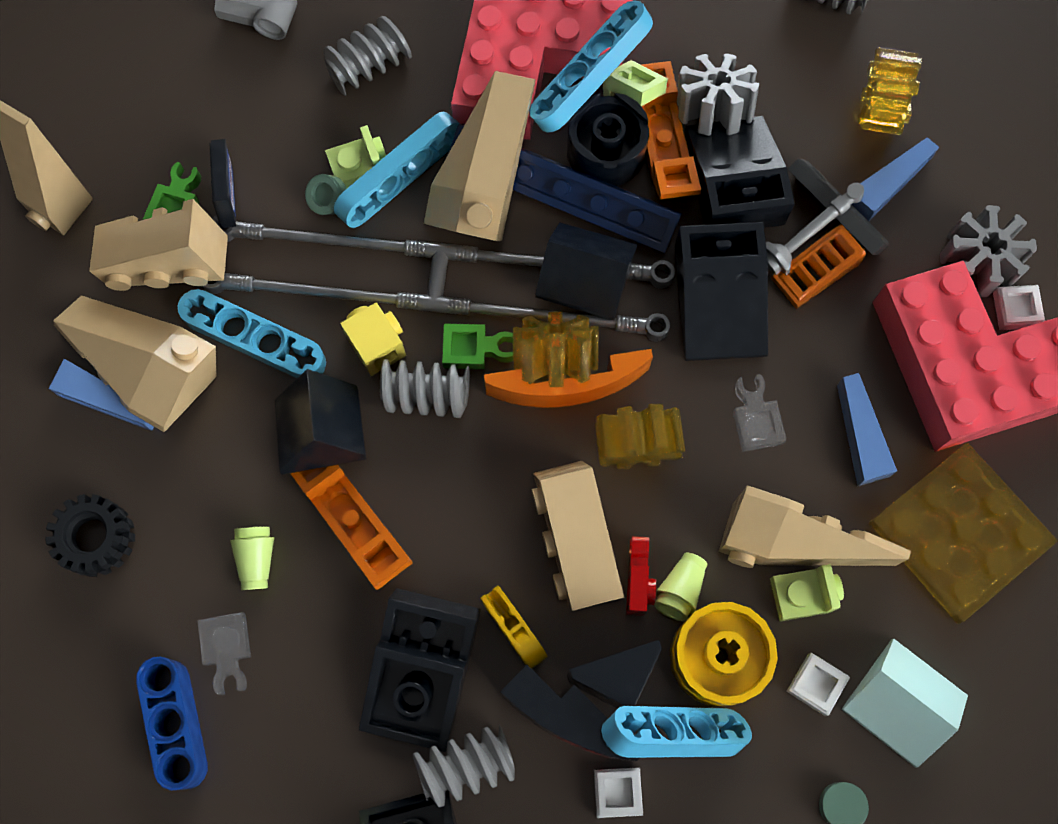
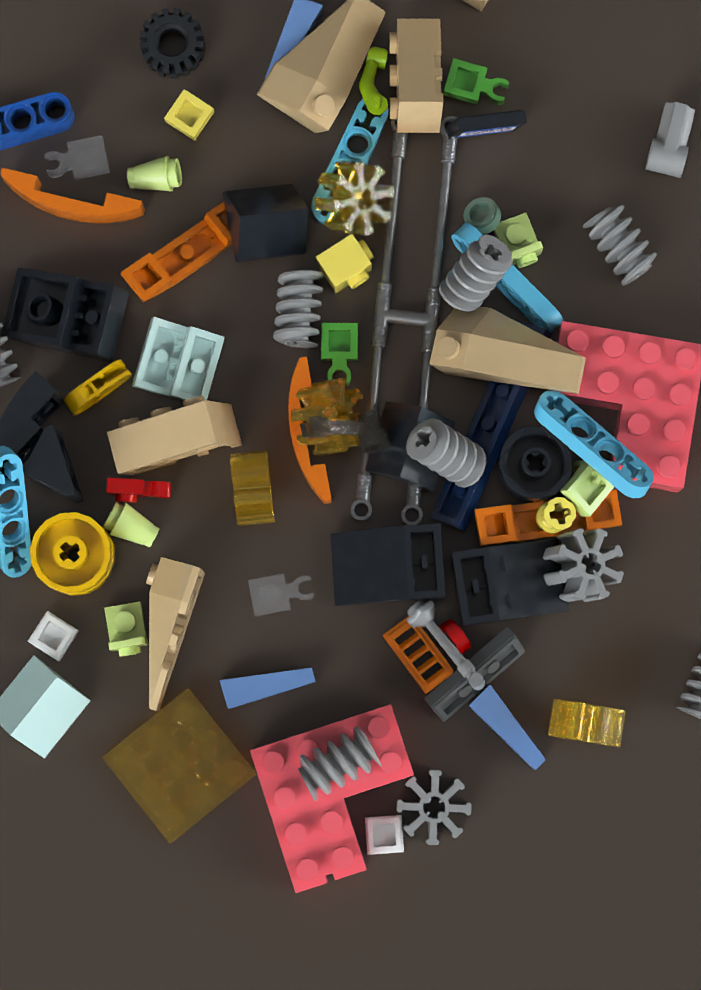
camera: 90 degrees right, 10 degrees up
none -> orange slope [0,168,145,223]
none -> light aqua slope [132,317,225,401]
none -> light yellow plate [164,89,214,141]
none -> light grey piece [298,726,382,801]
none -> clear smoke brick [300,410,391,453]
none -> clear yellow gear [314,161,395,235]
none -> lime piece [359,47,388,115]
none -> light grey piece [406,419,486,488]
none -> light grey piece [439,234,513,312]
none -> red tile [439,619,471,654]
none -> light yellow bush [536,497,576,534]

